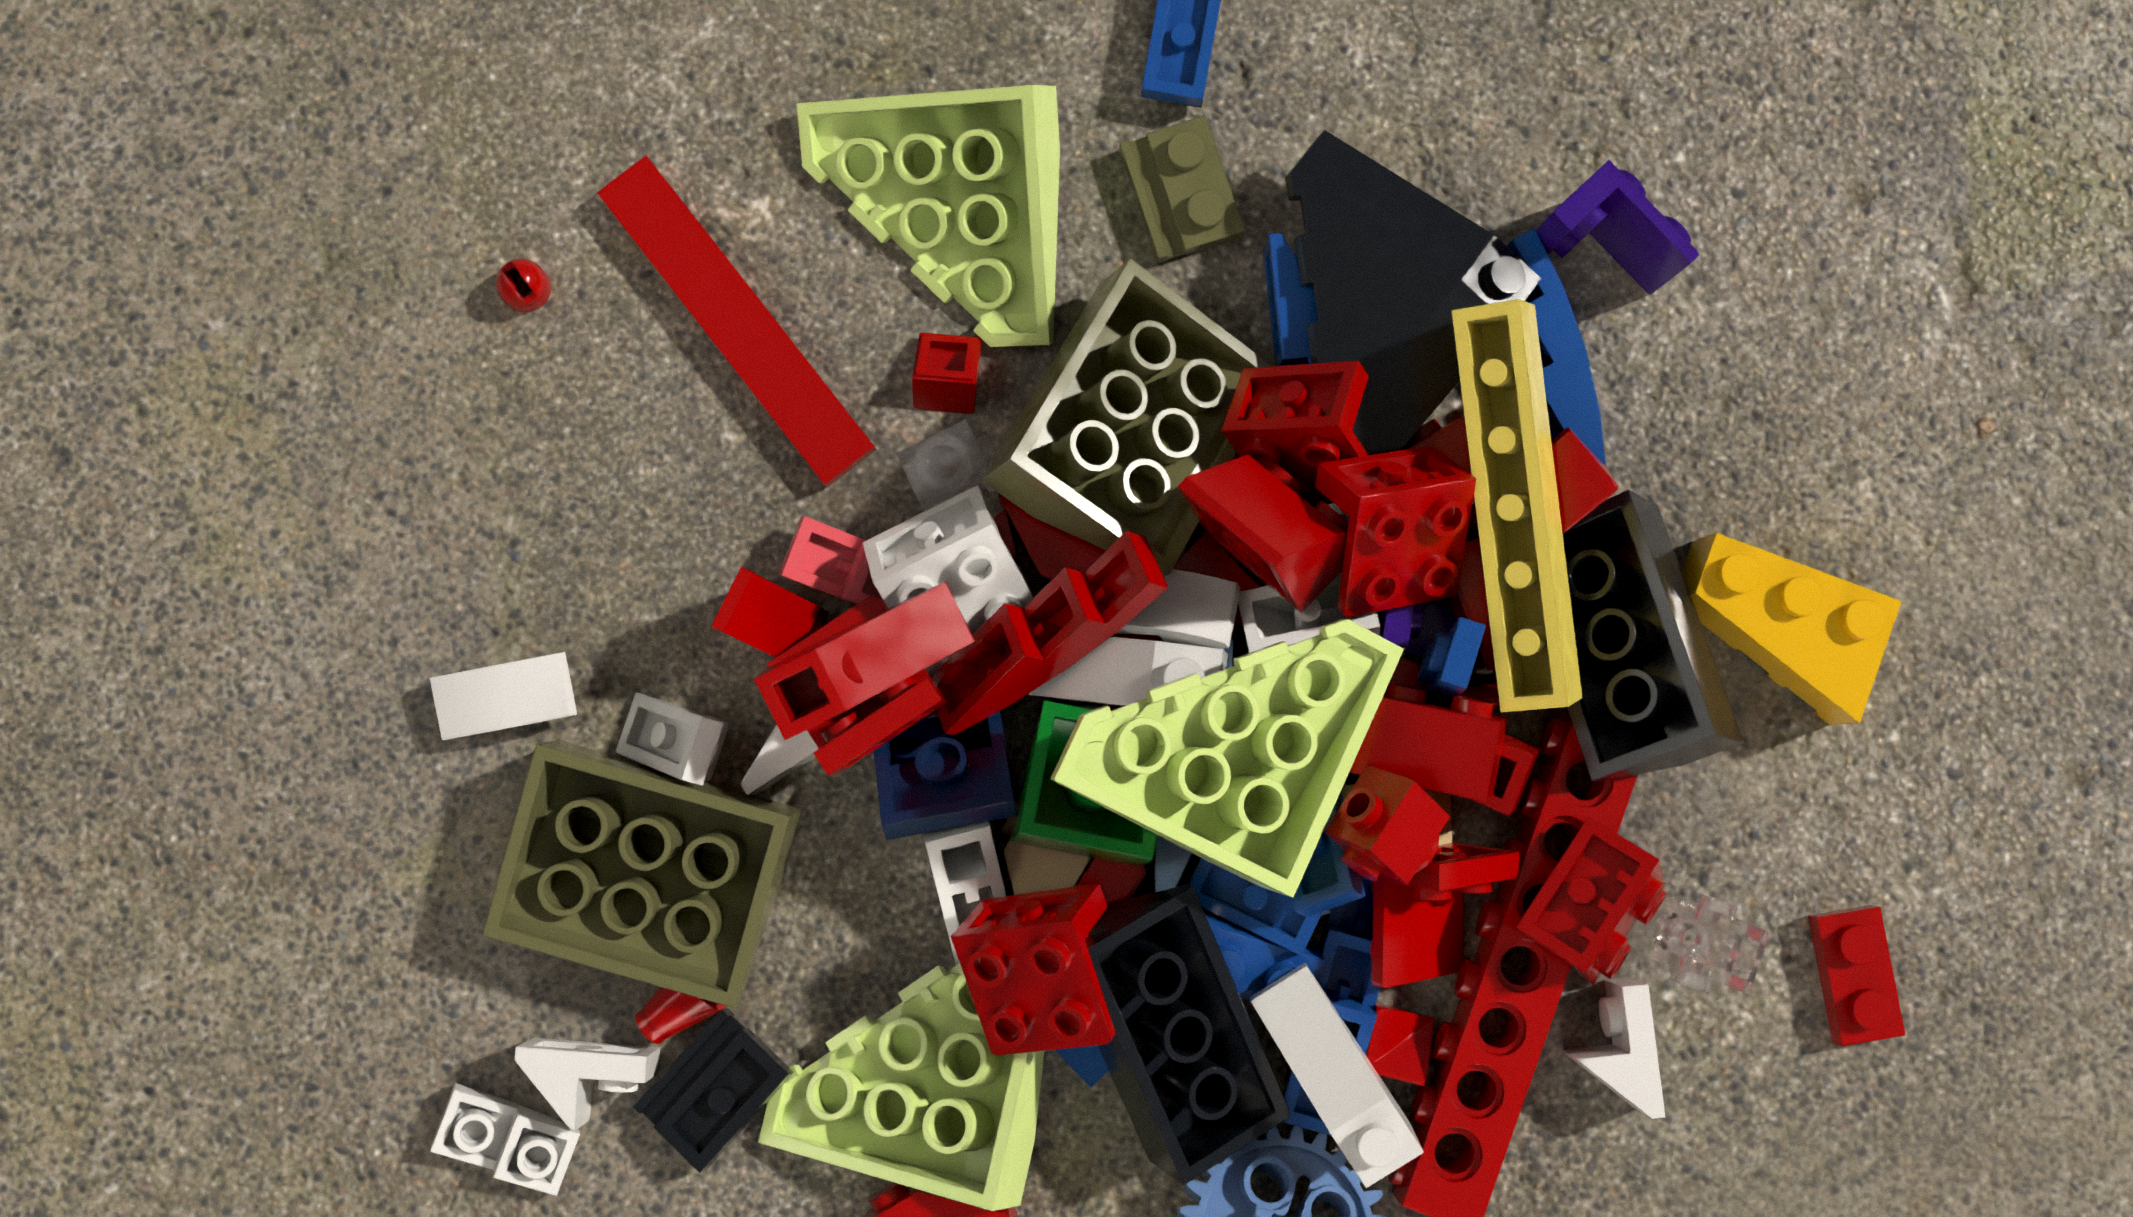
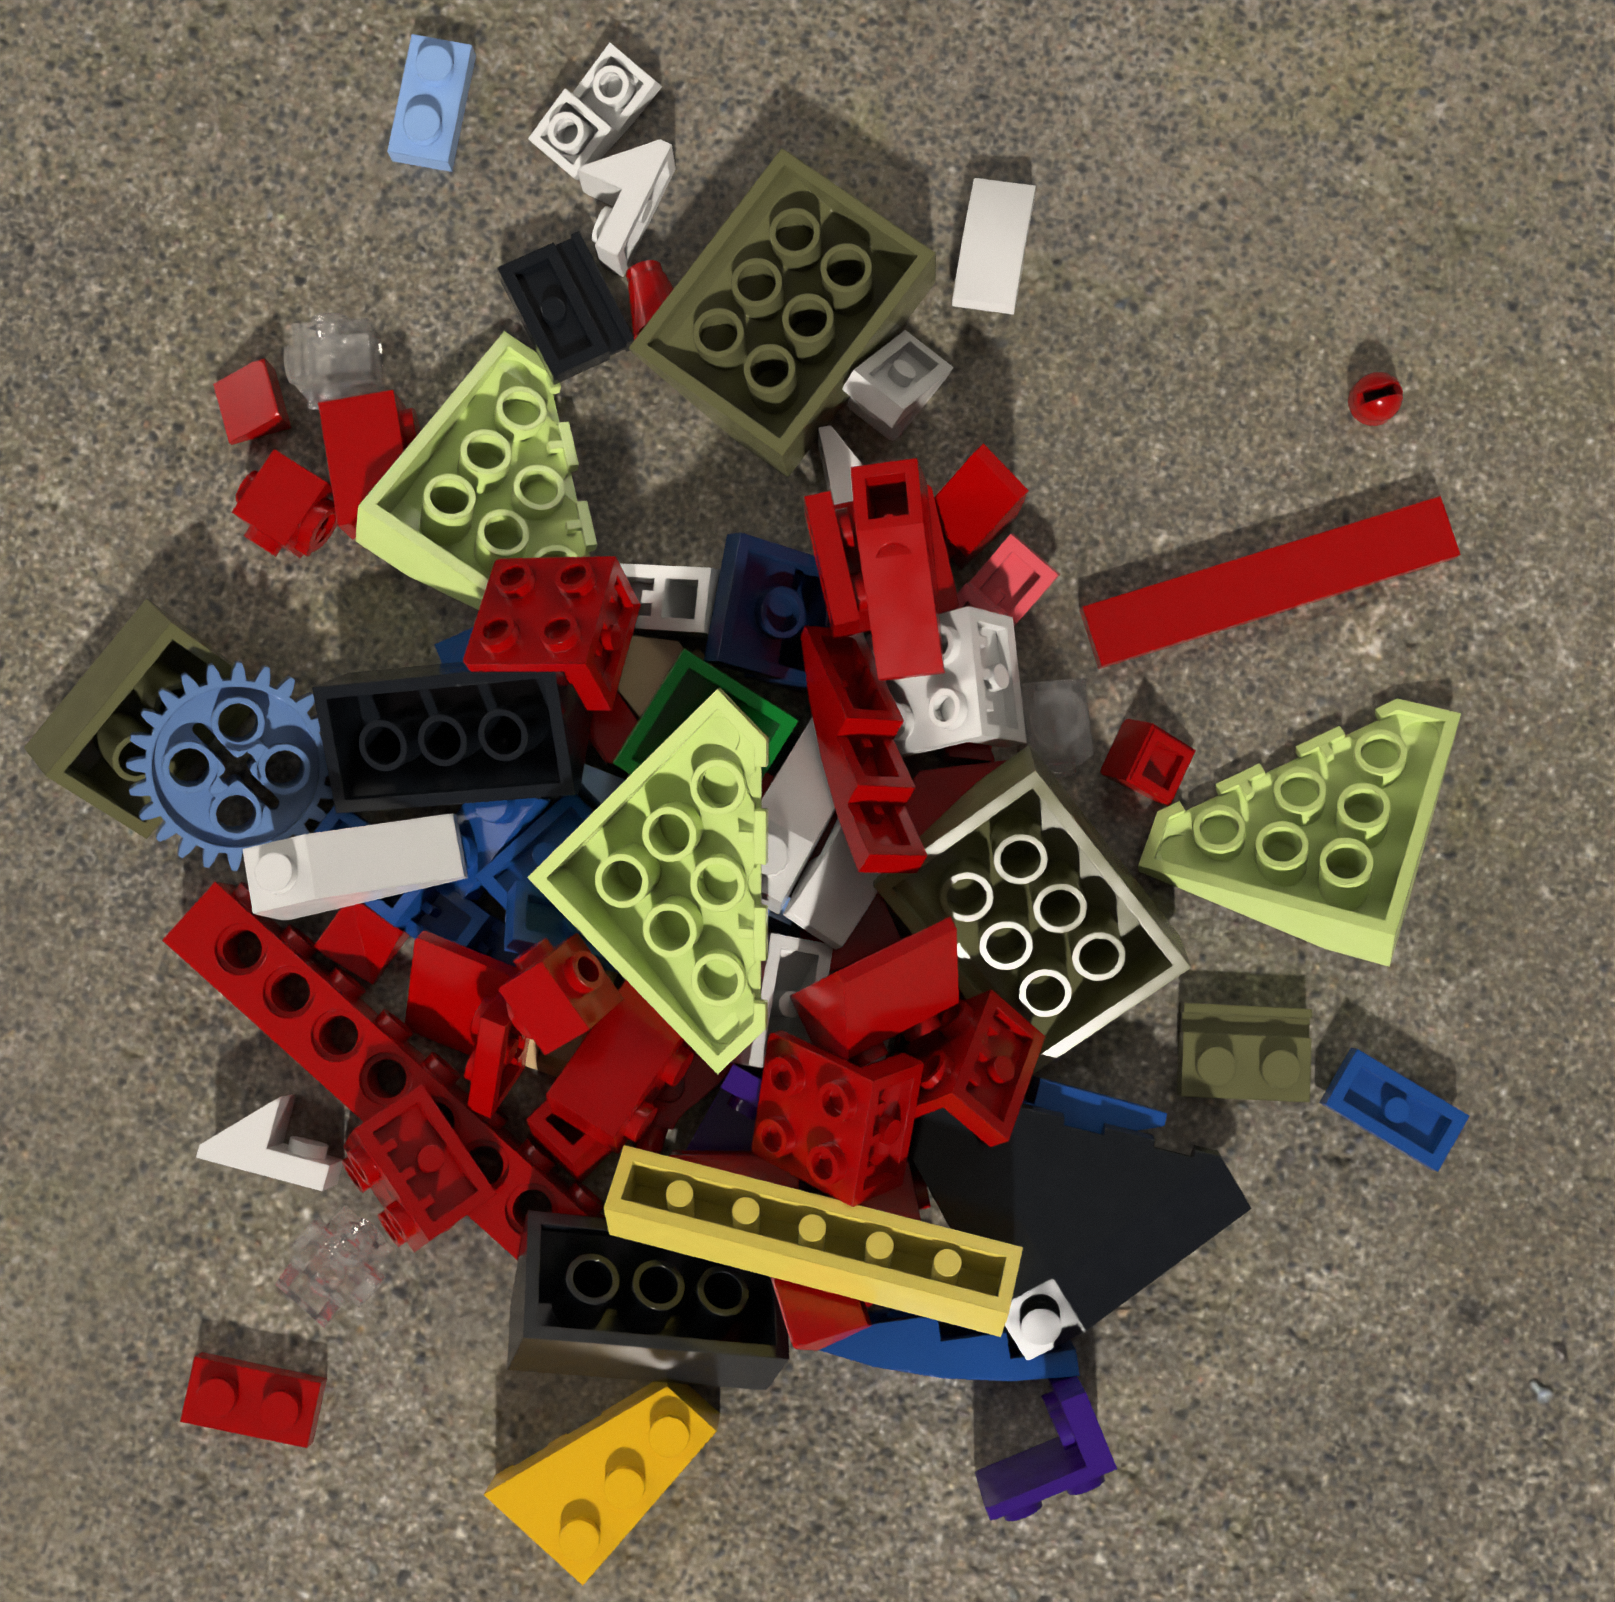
camera: 110 degrees right, 0 degrees up
blue plate [1417,617,1486,705] -> none

